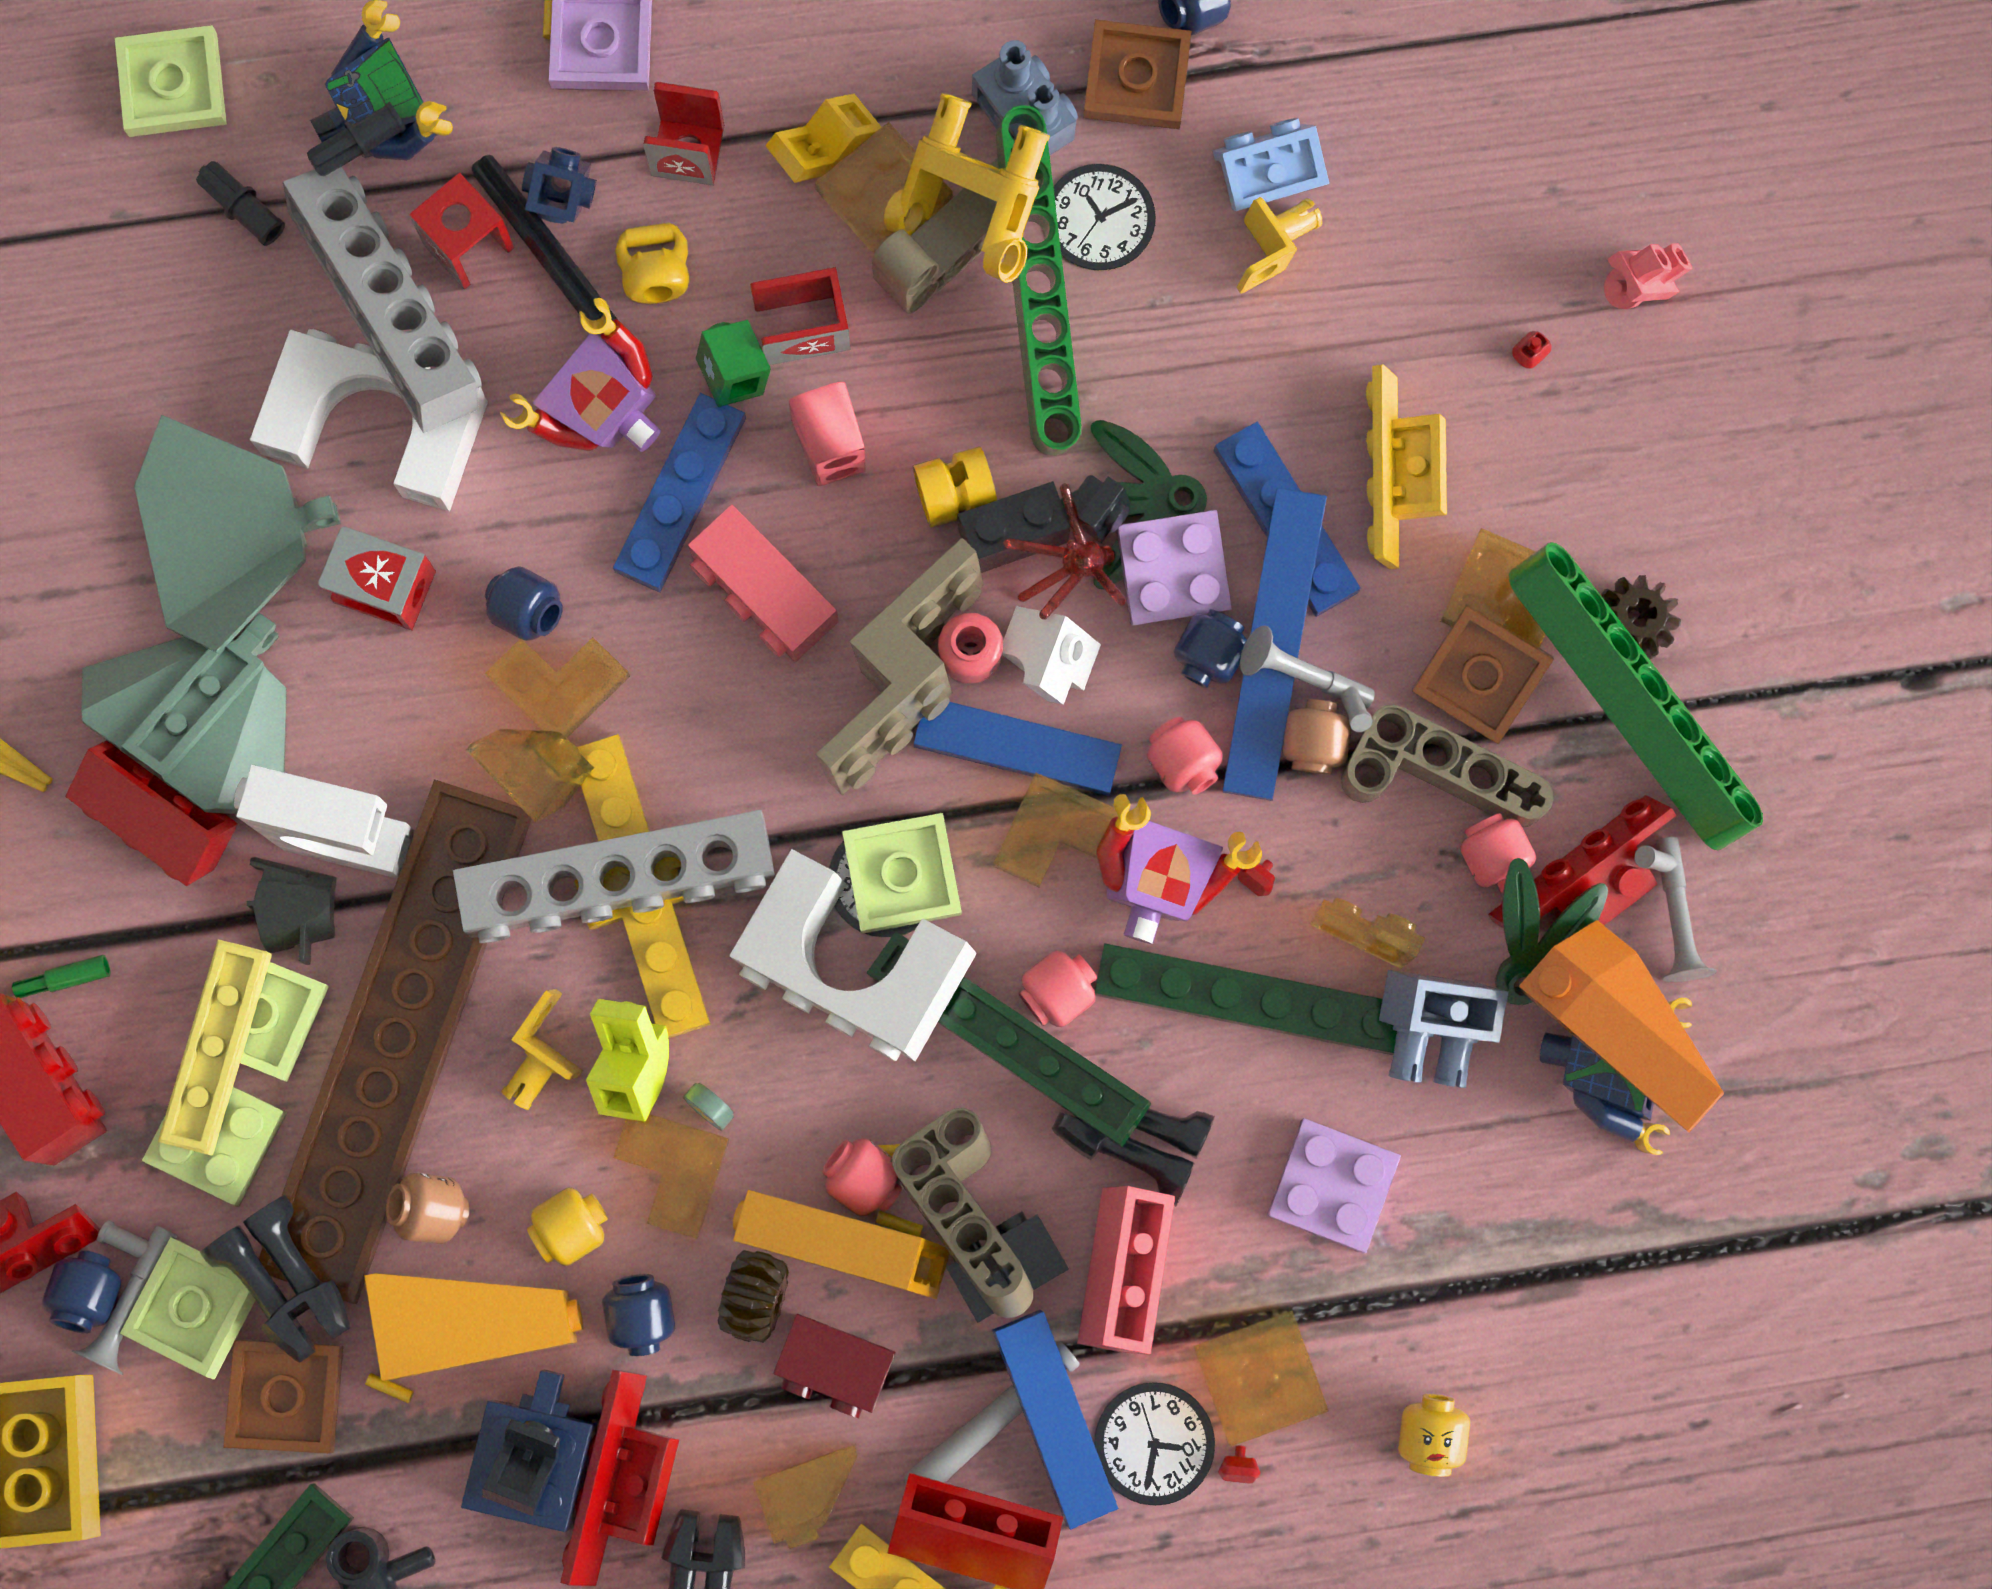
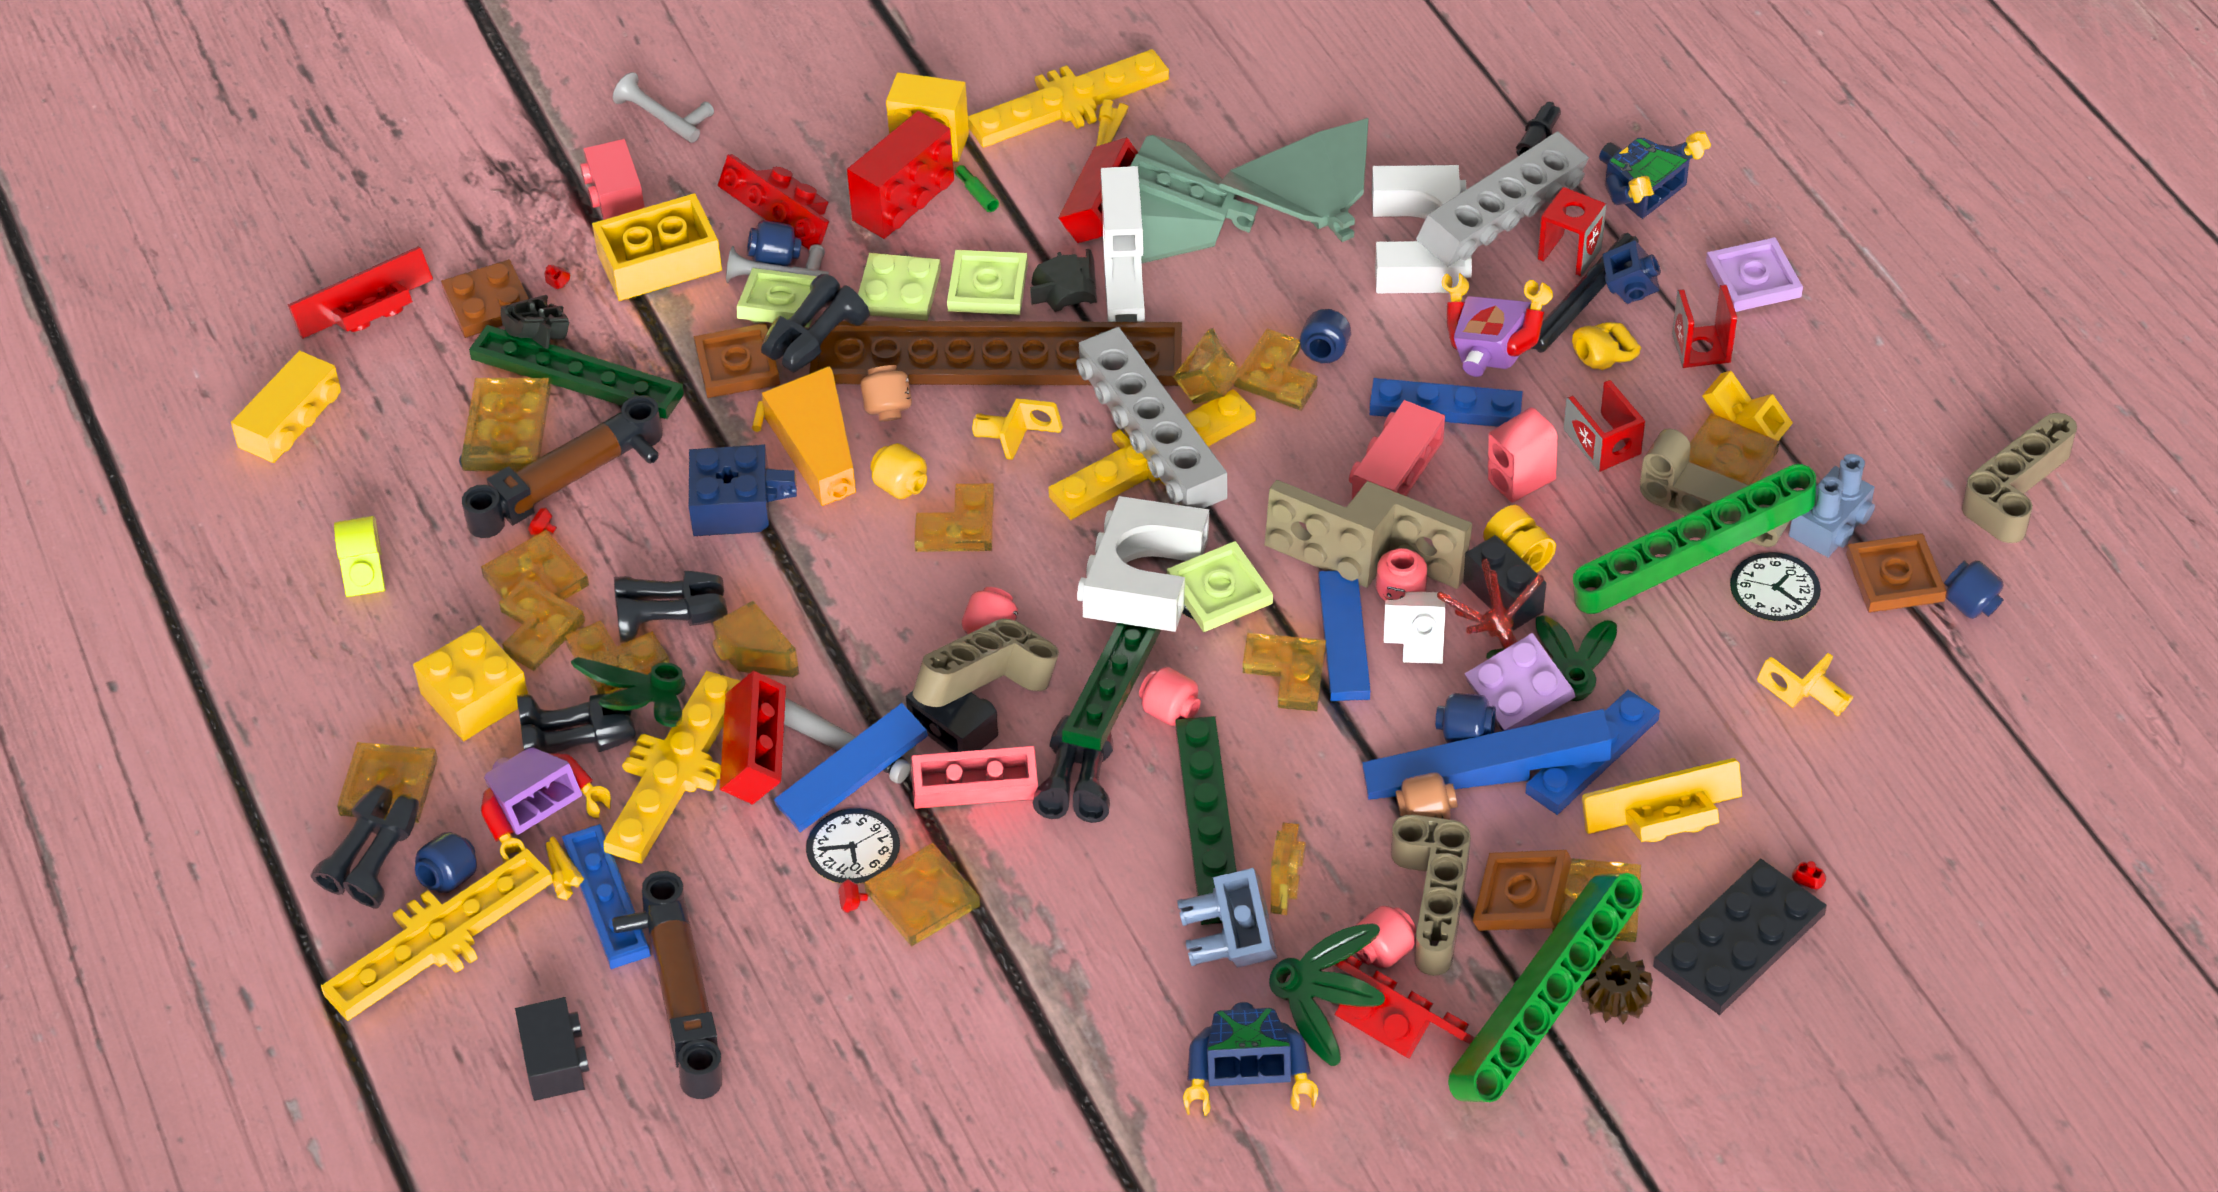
camera: 80 degrees right, 30 degrees down
yellowish green plate [115,25,227,137] -> none
light yellow tile [158,939,272,1156] -> none
black axle [307,102,406,176] -> none
piece [318,527,436,631] -> none
black bracket [482,1419,561,1516] -> none
red bracket [560,1369,679,1586] -> none
neon yellow brick [586,999,669,1122] -> none
dark blue head [602,1274,675,1356] -> none
sand green tile [683,1083,734,1131] -> none
green brick [696,320,771,407] -> none
dark brown gear [717,1250,789,1343] -> none
light orange slope [733,1190,950,1299] -> none
dark red brick [773,1314,896,1419] -> none
yellow connector [884,93,1050,283] -> none
black bracket [1064,475,1131,543] -> none
torso [1096,794,1262,944] -> none
coral head [1147,717,1222,795] -> none
light blue bracket [1213,118,1329,211] -> none
red rock [1238,860,1275,896] -> none
light grey piece [1240,626,1375,732] -> none
lavender plate [1267,1118,1401,1254] -> none
yellow head [1398,1394,1470,1477] -> none
orange wedge [1519,920,1724,1133] -> none
coral hips [1604,243,1692,309] -> none
light grey piece [1635,837,1717,982] -> none
none -> black plate [1653,858,1827,1016]

